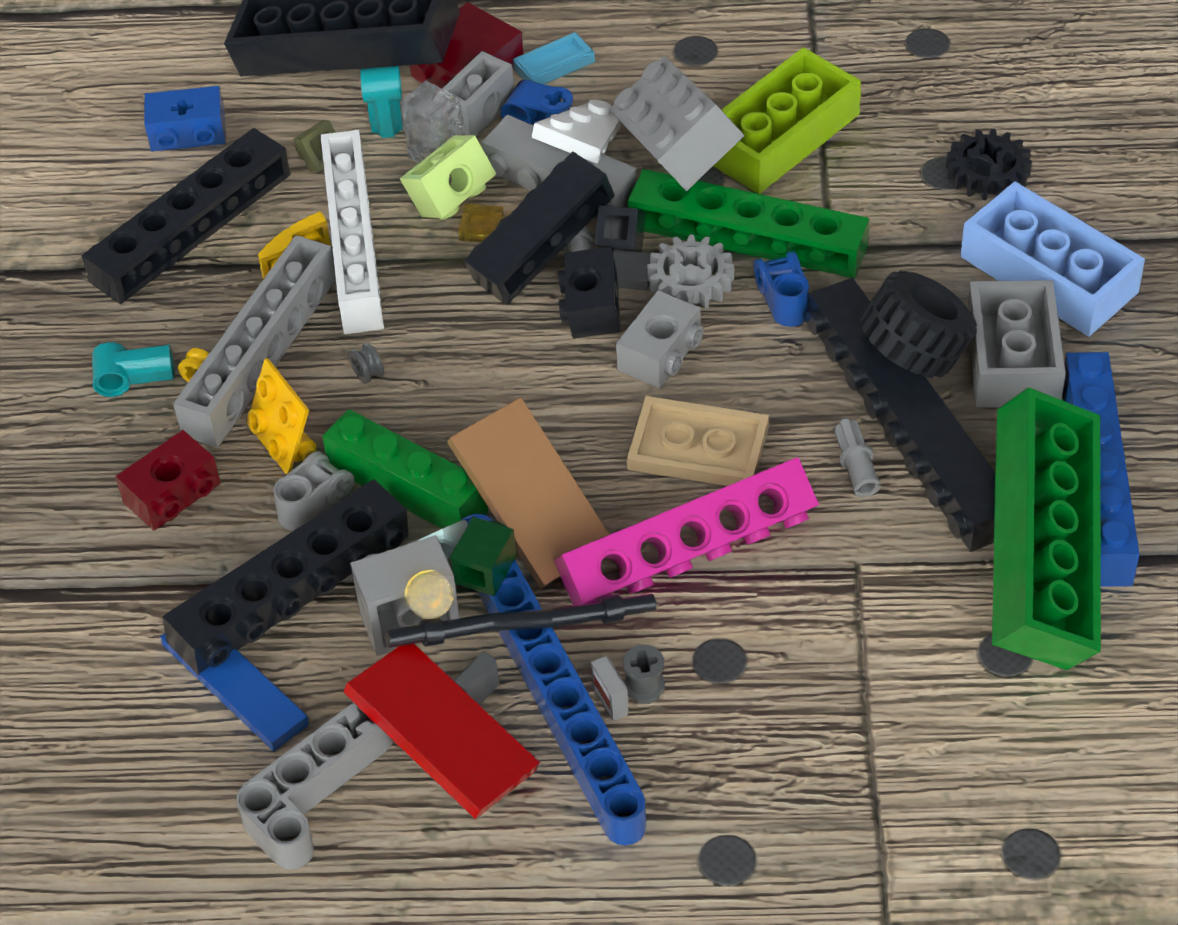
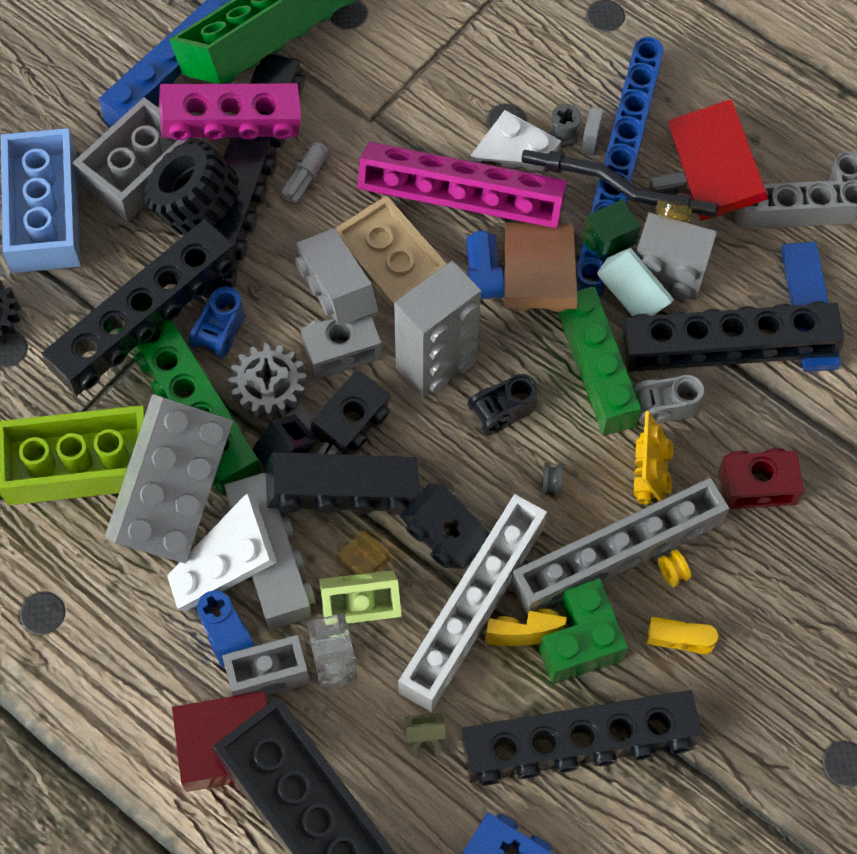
camera: 145 degrees left, 15 degrees up
teal piece [92,342,175,397] -> none
teal piece [360,66,403,138] -> none
medium azure tile [513,32,595,84] -> none
none -> black brick [42,219,236,397]
none -> dark pink brick [159,83,301,140]
none -> light grey brick [295,228,378,327]
none -> light grey brick [394,261,481,398]
none -> black brick [399,483,490,568]
none -> blue piece [466,231,504,299]
none -> black piece [467,374,537,435]
none -> white wing [470,110,561,171]
none -> green brick [539,579,628,685]
none -> yellow bar [647,617,718,655]

